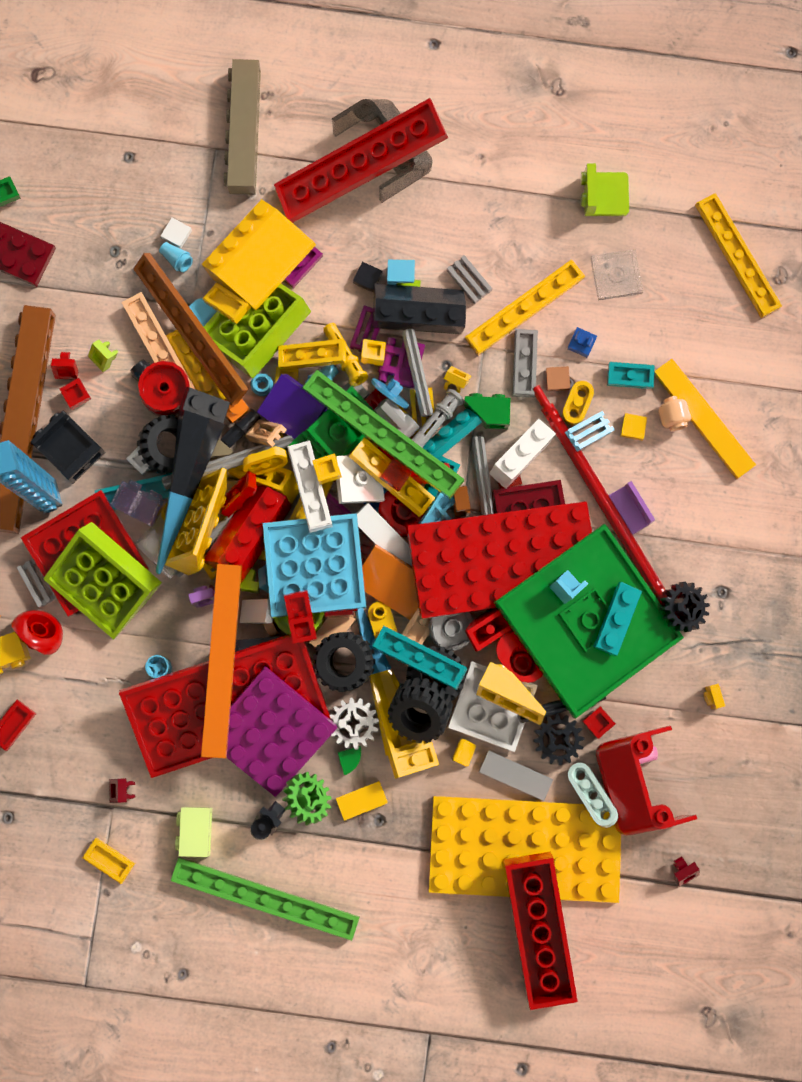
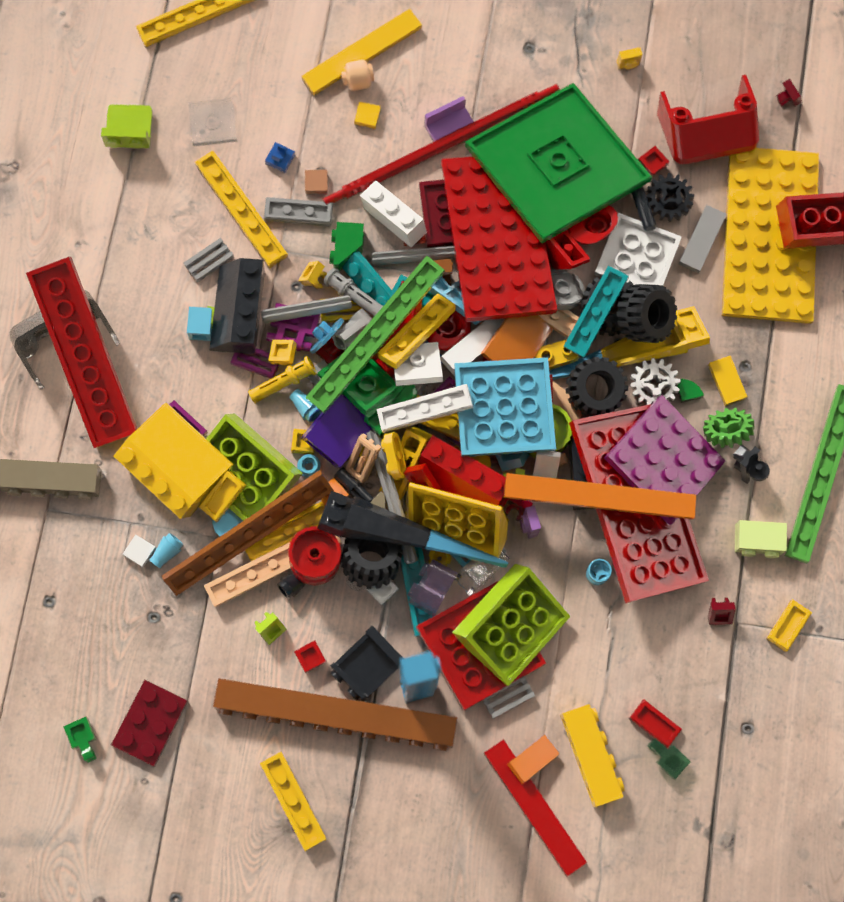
camera: 90 degrees left, 5 degrees down
red hat [11,610,63,655] -> none
red tile [51,352,79,380] -> none
yellow plate [278,339,346,370] -> none
red slope [284,590,317,644] -> none
yellow plate [312,453,342,485] -> none
black tile [353,261,383,292] -> none
clear red tile [379,458,412,492] -> none
yellow slope [452,739,476,766] -> none
yellow slope [476,662,546,725] -> none
medium azure panel [549,570,588,604] -> none
yellow plate [562,381,594,425] -> none
tile [565,411,615,452] -> none
light aqua plate [568,763,618,828] -> none
teal plate [594,582,642,656] -> none
teal plate [607,362,655,389] -> none
black gear [660,581,710,632] -> none

